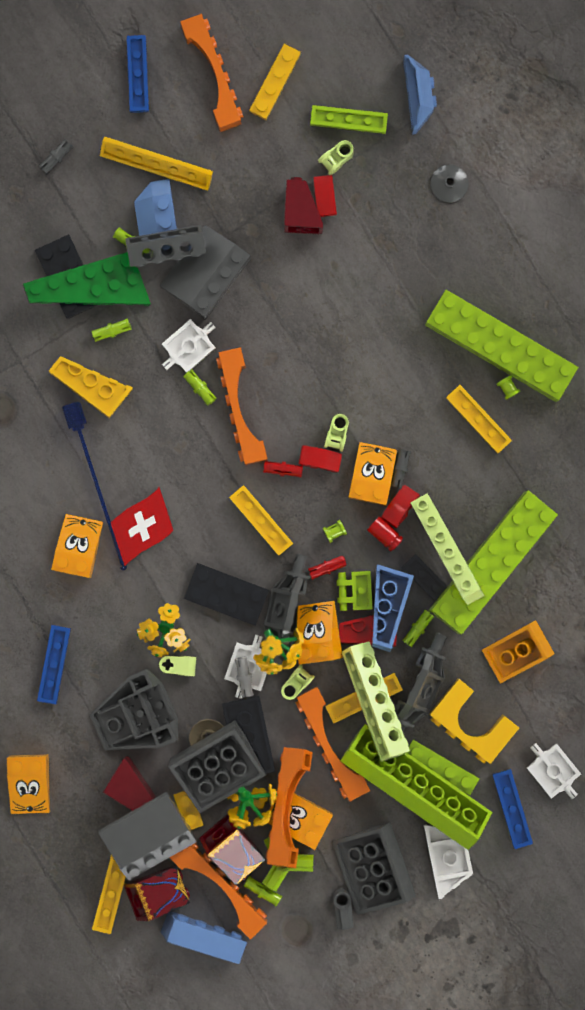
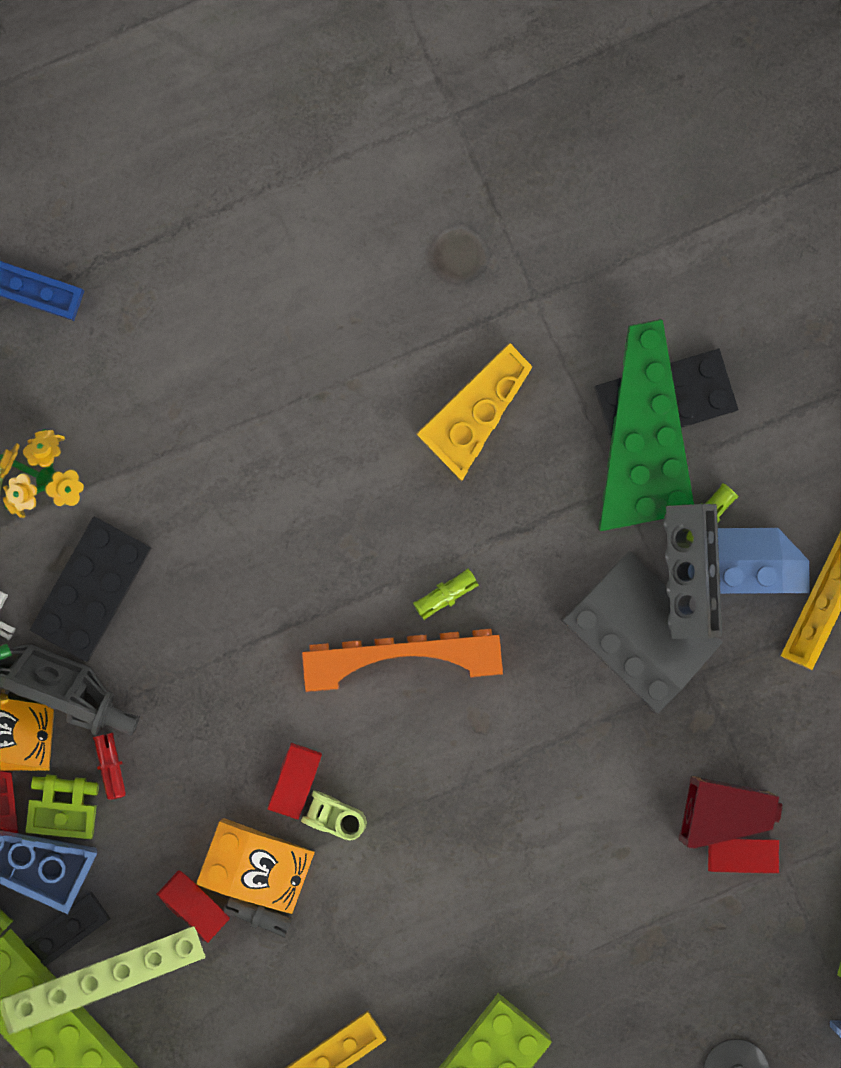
camera: 100 degrees right, 0 degrees up
light orange slope [51,514,103,578] -> none
red flag [62,401,173,570] -> none
lime pin [92,318,132,342] -> none
white plate [162,319,216,373] -> none
yellow plate [229,485,293,556] -> none
red pin [263,460,303,478] -> none
yellowish green piece [318,140,354,175] -> none
lime bush [322,520,347,543] -> none
red piece [367,516,403,552] -> none

